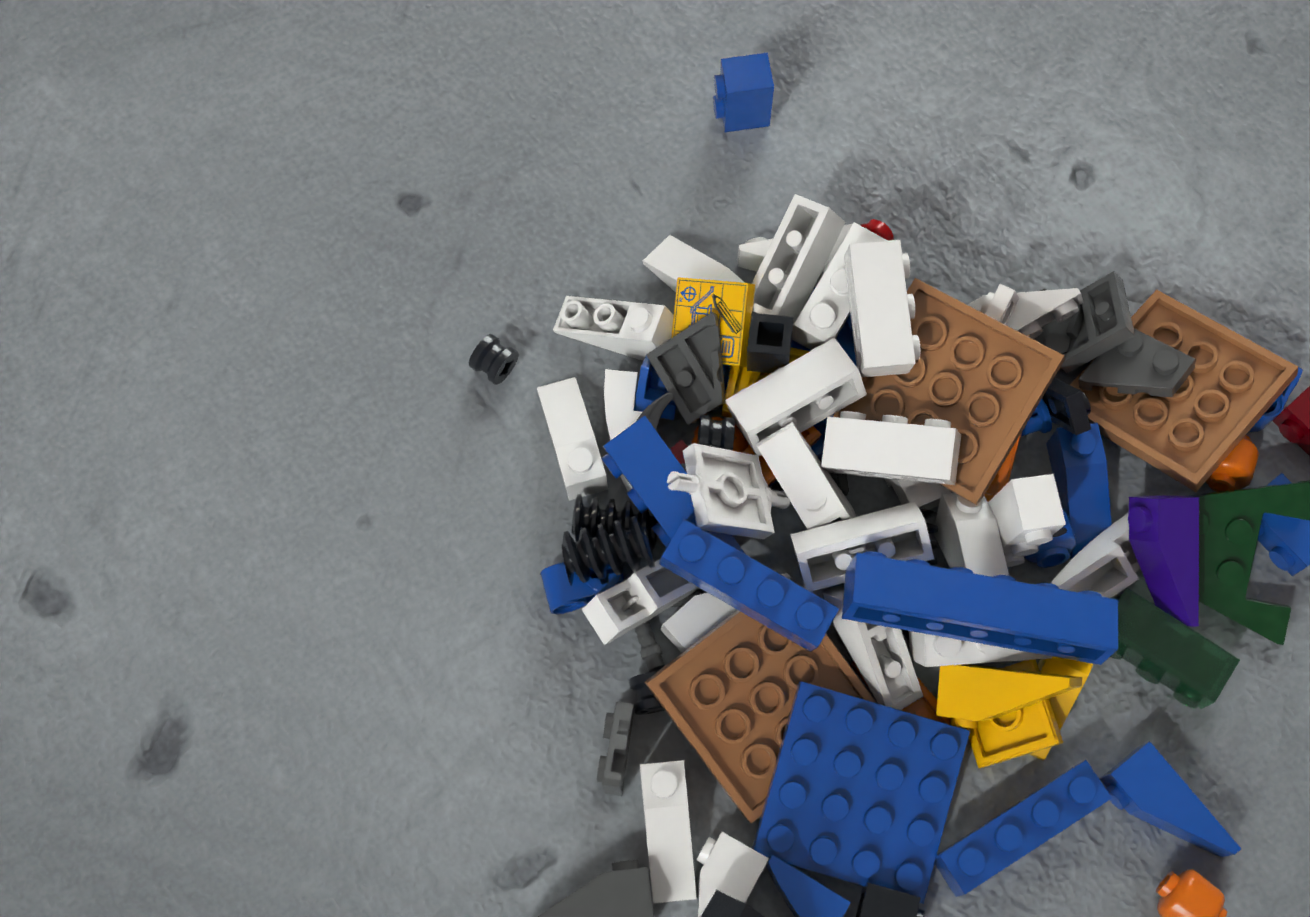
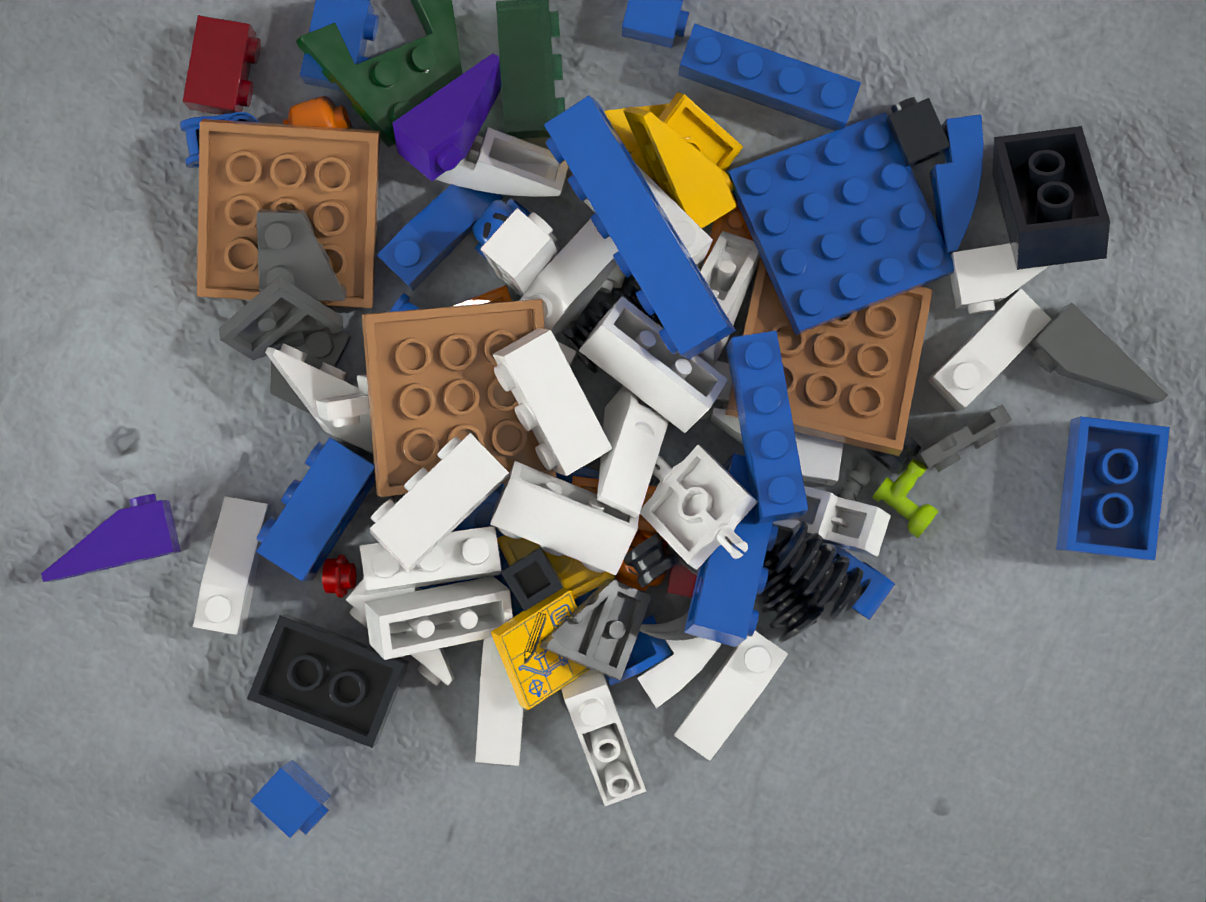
camera: 130 degrees left, 15 degrees up
black wheel [469,334,519,385] -> none
black plate [1042,377,1091,435] -> none
none -> dark purple slope [41,494,181,582]
none -> white slope [193,496,269,635]
none -> black brick [247,614,409,748]
none -> blue brick [256,438,376,581]
none -> lime piece [871,459,939,539]
none -> blue brick [1056,416,1170,560]

